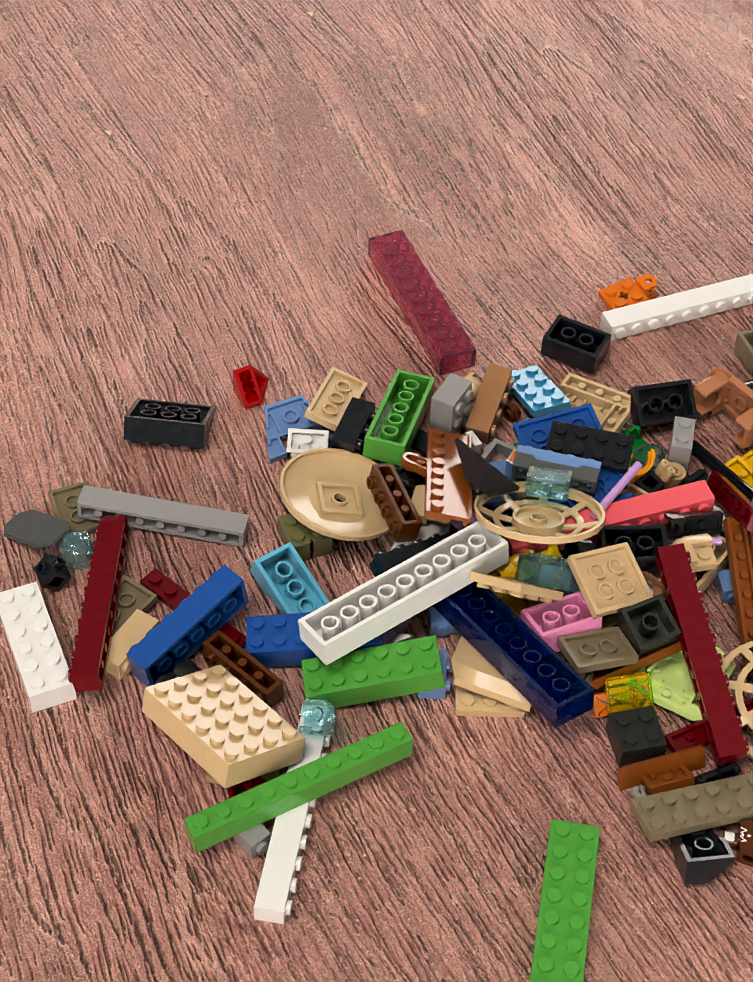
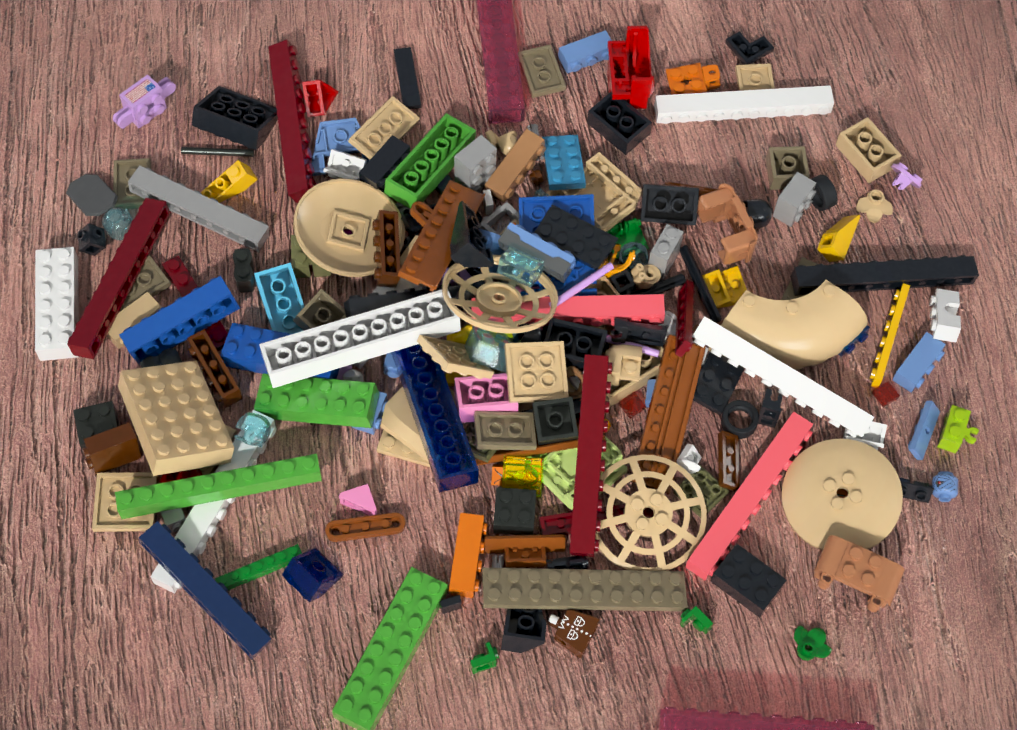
camera: 15 degrees right, 15 degrees up
none -> pearl dark grey brick [73,401,120,451]
none -> reddish brown brick [82,422,141,475]
none -> tan plate [92,472,158,532]
none -> lavender brick [113,74,176,129]
none -> dark blue brick [139,521,271,660]
none -> pearl dark grey bar [181,147,254,157]
none -> yellow slope [200,160,258,203]
none -> green piece [215,544,304,590]
none -> pearl dark grey brick [233,248,255,293]
none -> dark red brick [268,39,316,203]
none -> clear blue slope [282,548,344,602]
none -> dark tan brick [293,289,346,331]
none -> dark orange plate [325,513,406,542]
none -> bright pink slope [339,484,377,516]
none -> black tile [393,47,421,109]
none -> black tile [440,595,462,614]
none -> orange brick [449,513,488,598]
none -> green bracket [470,642,499,674]
none -> dark tan plate [517,45,566,98]
none -> medium blue brick [558,30,612,74]
none -> red piece [607,26,654,109]
none -> clear red tile [619,392,646,418]
none -> black brick [725,31,774,65]
none -> tan plate [735,63,775,91]

